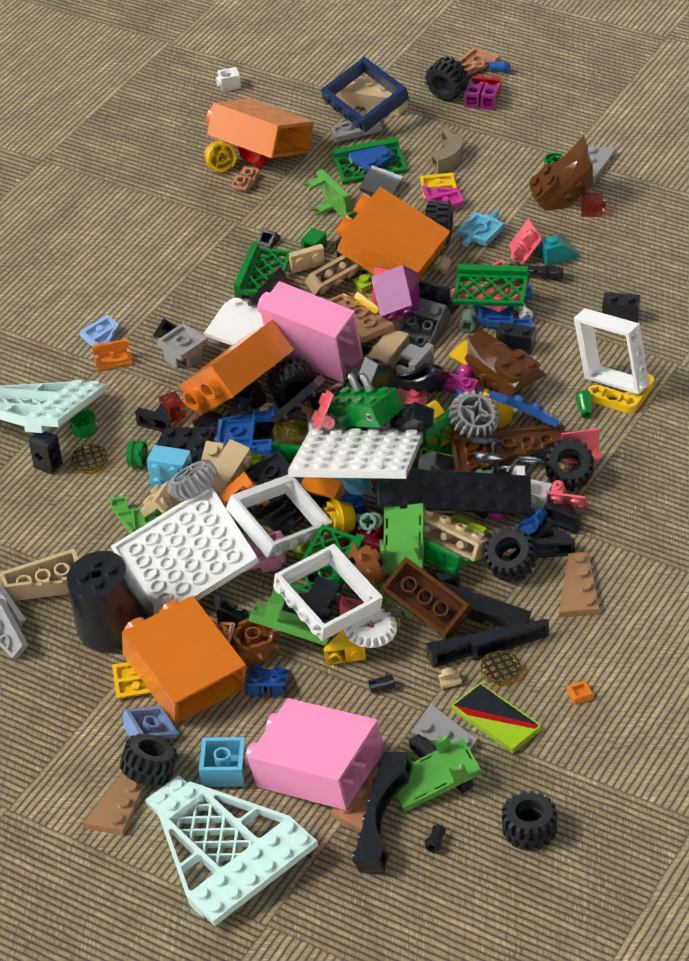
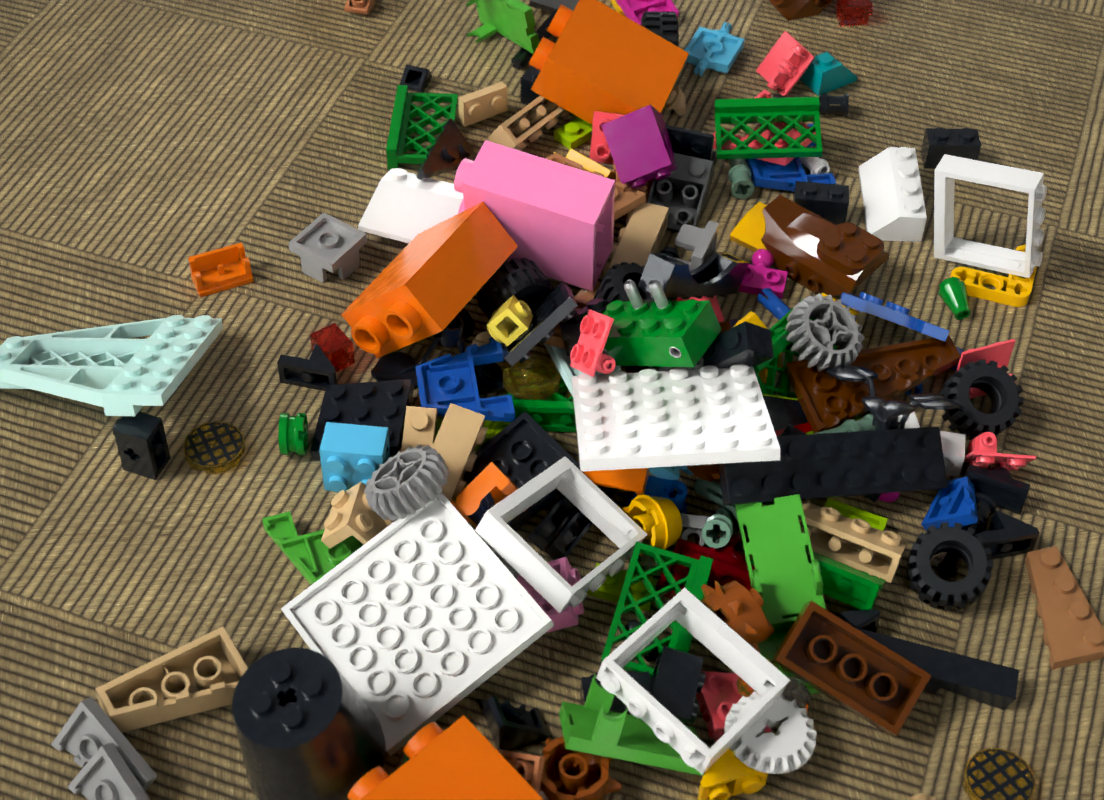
camera: 15 degrees left, 5 degrees up
green wheel [71,410,98,438] -> none
light blue wing [80,315,119,346] -> none
black slope [153,318,177,338] -> none
green brick [301,228,327,249] -> none
black slope [426,619,549,668] -> none
none -> light yellow brick [486,295,533,346]
none -> white slope [858,147,927,242]

